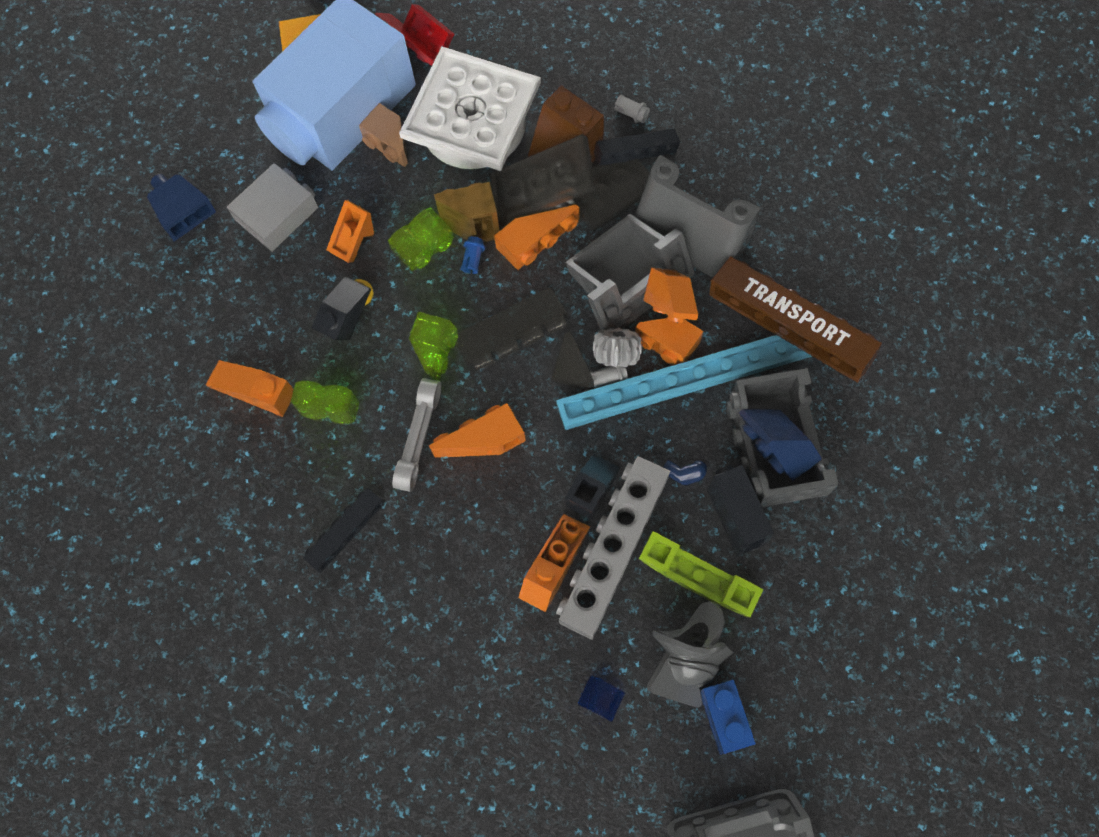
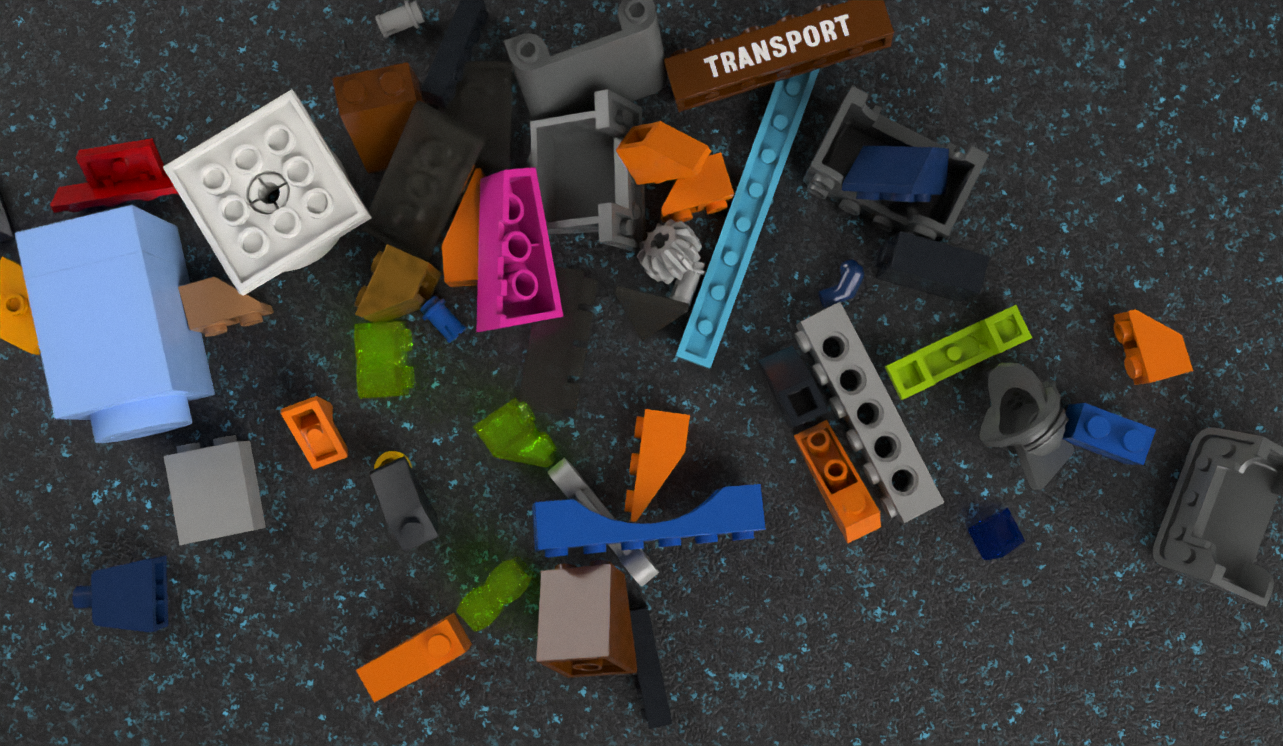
camera: 60 degrees left, 15 degrees up
none -> dark pink wedge [476,167,563,332]
none -> blue arch [532,484,766,557]
none -> slope [536,560,637,678]
none -> orange slope [1113,309,1193,385]

